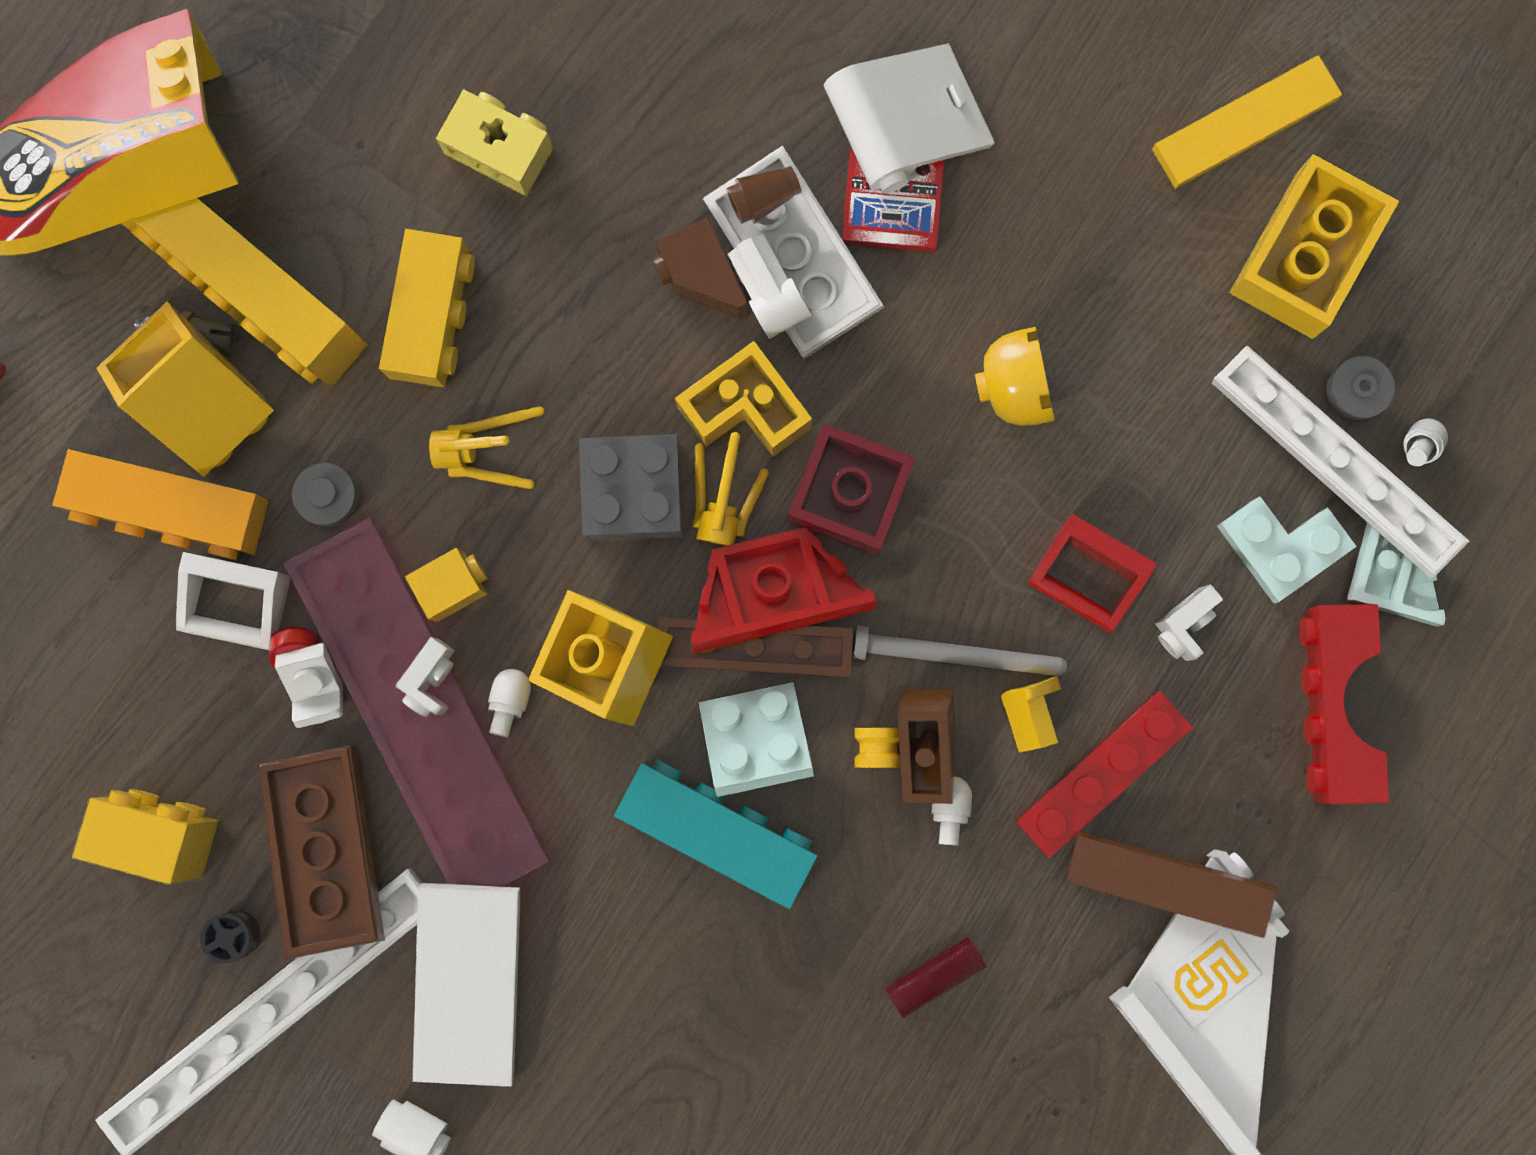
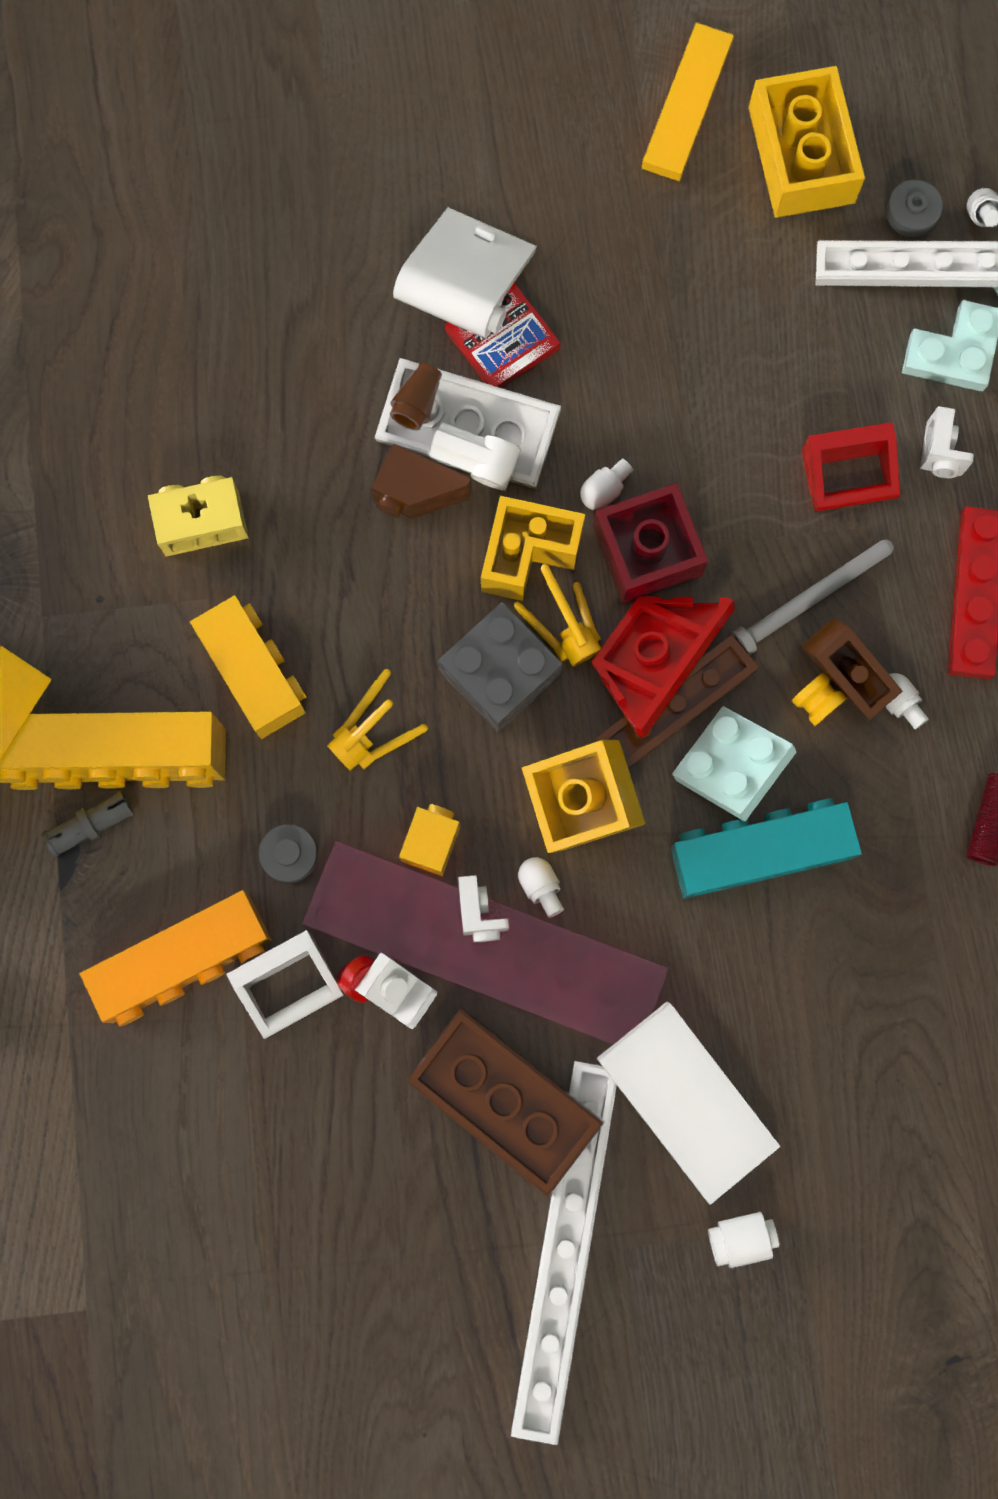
camera: 45 degrees left, 5 degrees down
yellow brick [72,789,219,884] -> none
yellow slope [96,302,274,477] -> none
black wheel [200,910,261,964] -> none
yellow cylinder [975,327,1055,426] -> none
yellow tile [1001,676,1061,753] -> none
none -> white cylinder [580,458,634,510]

